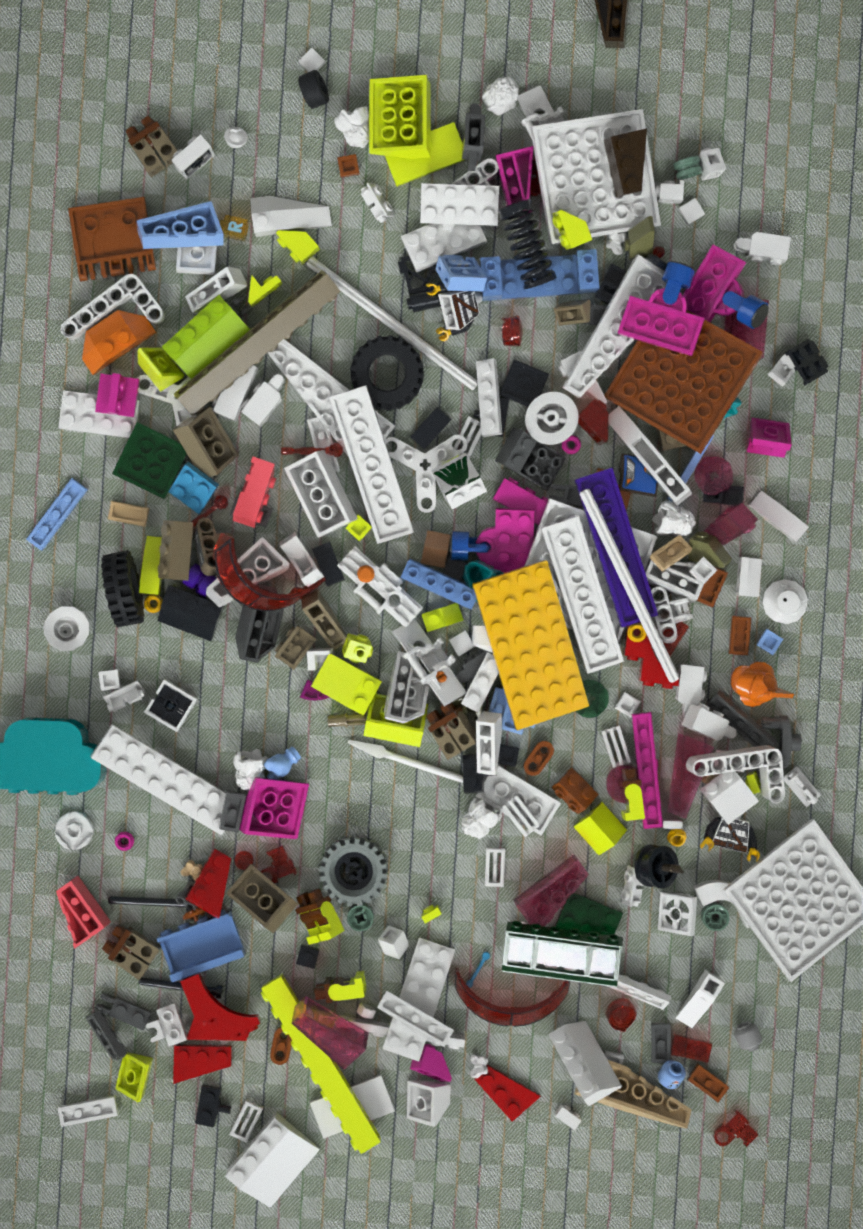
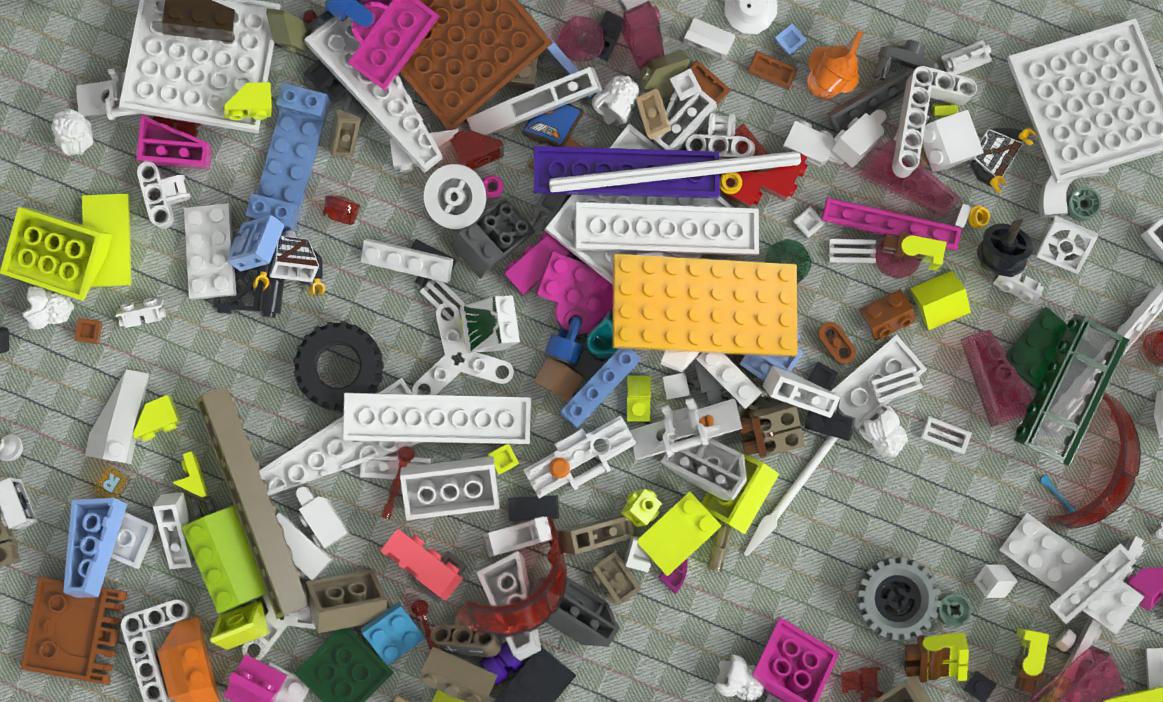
camera: 70 degrees left, 5 degrees down
light blue animal [264,747,301,780] -> none
white axle [306,257,478,390] -> none
black slope [410,407,452,450] -> none
white plate [420,183,499,226] -> none
neon yellow plate [421,904,442,923] -> none
dark grey hinge [462,103,485,171] -> none
black piece [497,198,557,289] -> none
black tile [499,359,549,407] -> none
white piece [606,232,627,255] -> none

